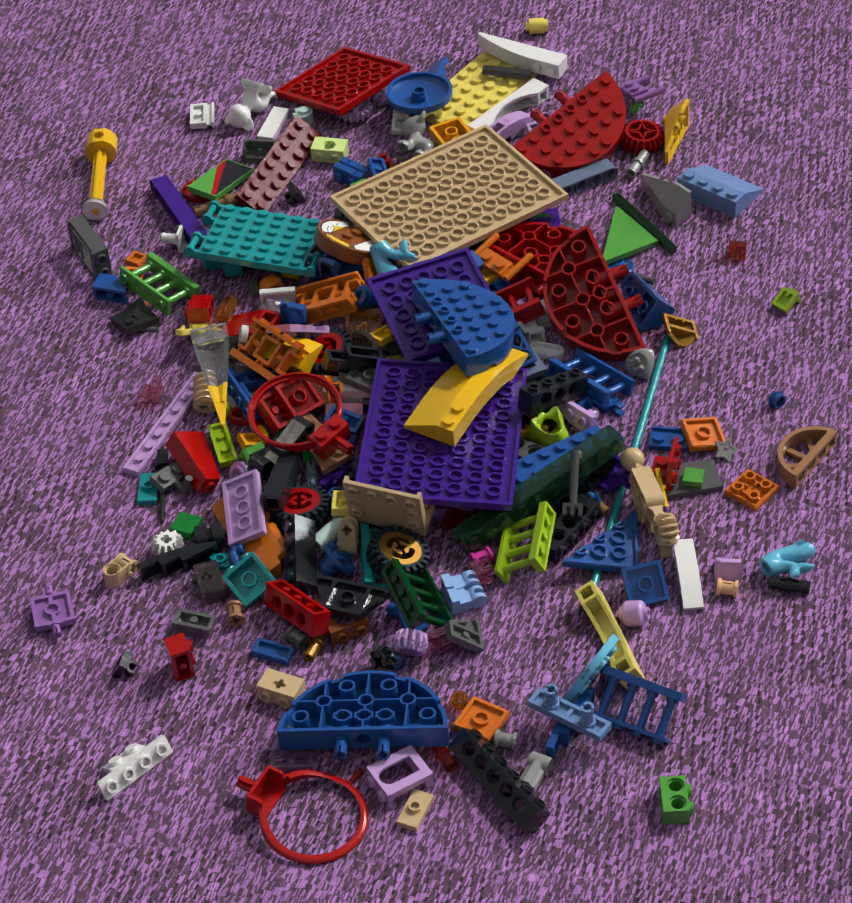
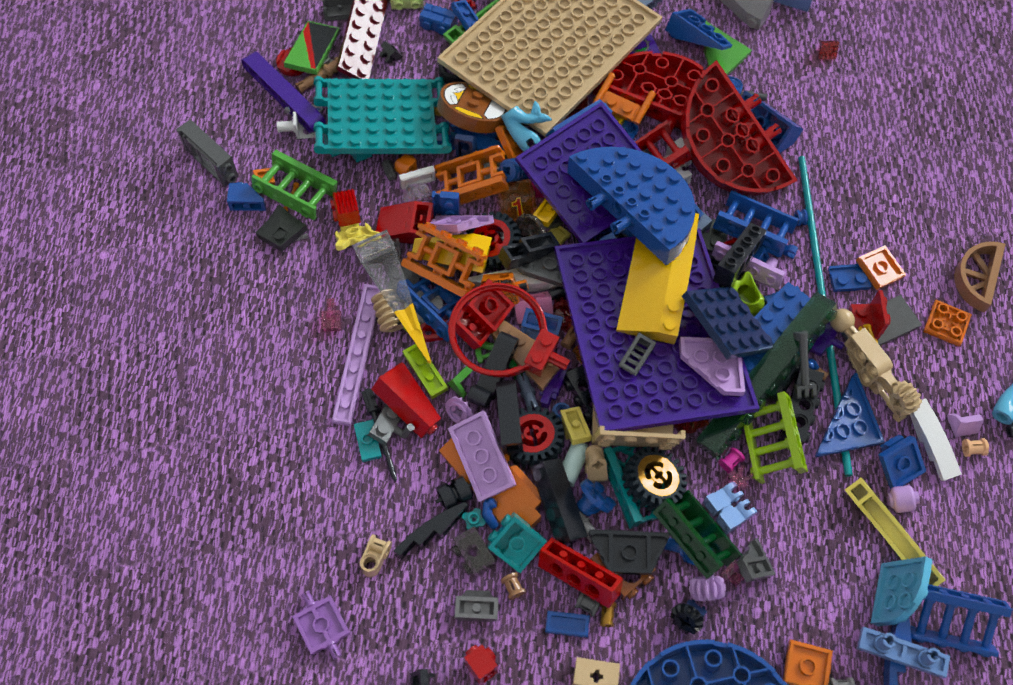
camera: 20 degrees left, 20 degrees up
yellow piece [82,128,118,220] -> none
orange tile [124,250,147,267] -> none
white gear [150,529,185,556] -> none
green piece [170,512,204,541] -> none
clear orange plate [214,294,238,324] -> none
light orange bracket [236,425,269,449] -> none
white tile [237,325,249,346] -> none
clear orange plate [449,691,470,710] -> none
white tile [529,341,564,360] -> none
dark green axle [612,192,677,254] -> none
light grey piece [624,348,655,379] -> none
pearl gold slope [661,313,699,348] -> none
bright green tile [682,467,705,488] -> none
light grey plate [715,438,738,462] -> none
blue plate [768,391,786,409] -> none
lime bracket [771,286,802,314] -> none
none -> dark grey slope [618,333,656,376]
none -> blue wedge [665,9,732,50]
none -> lavender plate [679,337,745,396]
none -> dark blue plate [682,287,776,360]
none -> blue bush [794,209,808,226]

